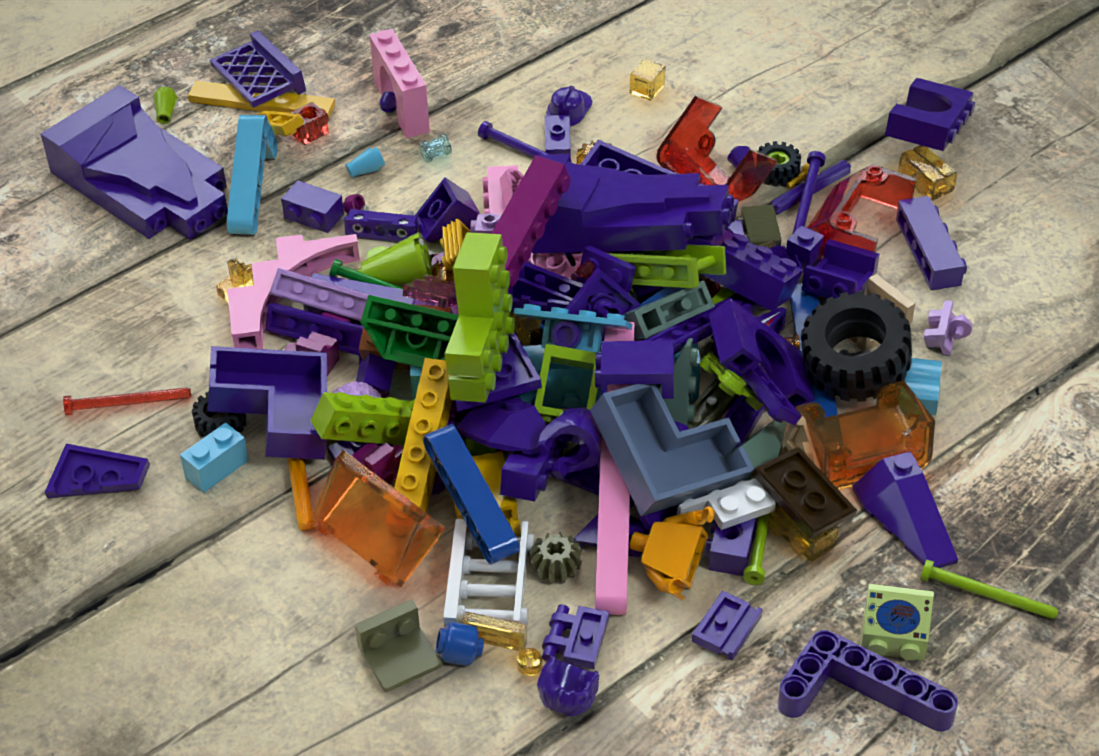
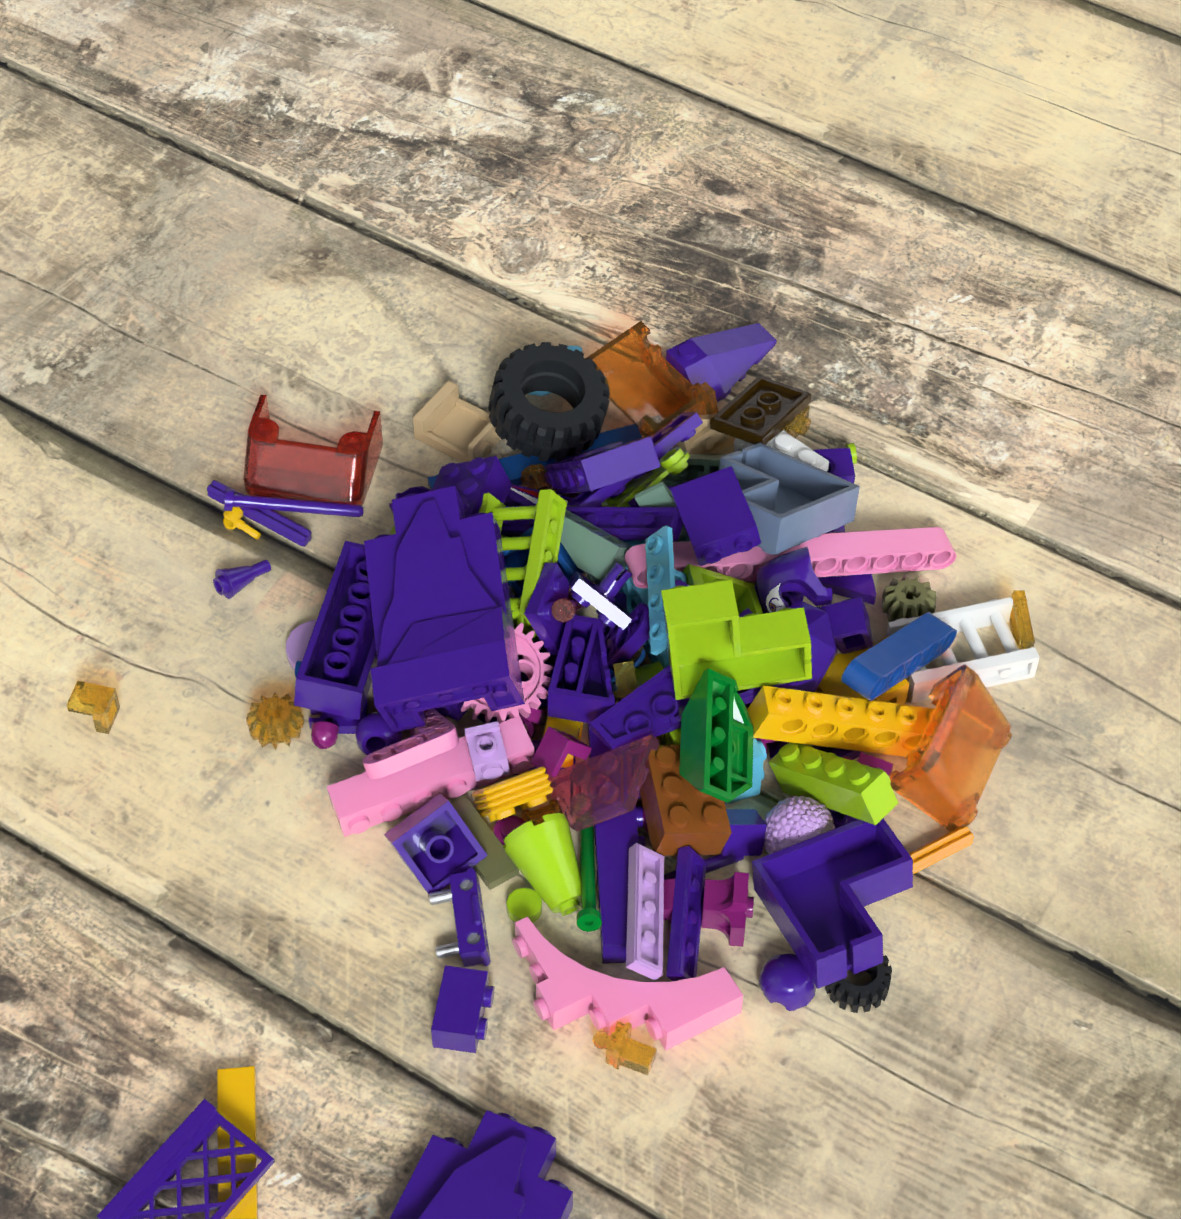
camera: 110 degrees left, 5 degrees up
dark purple wing [44,443,150,499] -> none
clear red bar [63,387,191,416] -> none
medium azure brick [180,423,249,493] -> none
medium azure beam [227,115,277,235] -> none
yellow hinge [257,111,304,137] -> none
clear red brick [290,102,329,145] -> none
magenta hinge [343,194,365,214] -> none
medium azure cone [345,147,385,178] -> none
olive bracket [355,599,442,692] -> none
bright pink arch [369,29,430,138] -> none
dark purple hinge [379,91,397,113] -> none
clear light blue bush [419,133,452,163] -> none
blue head [436,622,484,666] -> none
dark purple bar [478,121,551,158] -> none
magenta brick [491,155,571,292] -> none
clear yellow hinge [517,647,543,676] -> none
dark purple hair [537,656,599,717] -> none
dark purple plate [542,604,609,670] -> none
plate [545,115,571,155] -> none
dark purple piece [546,85,593,126] -> none
light orange torso [630,506,715,601] -> none
clear red windscreen [656,95,778,202] -> none
plate [692,590,763,661] -> none
olive brick [737,205,782,247] -> none
black bush [754,141,801,187] -> none
dark purple beam [778,630,958,731] -> none
dark purple brick [786,225,824,272] -> none
dark purple panel [801,239,880,299] -> none
yellowish green slope [861,584,934,661] -> none
dark purple arch [884,77,975,152] -> none
brick [896,196,967,291] -> none
clear yellow brick [898,145,957,201] -> none
lime bar [920,559,1059,619] -> none
lavender hips [924,300,973,355] -> none

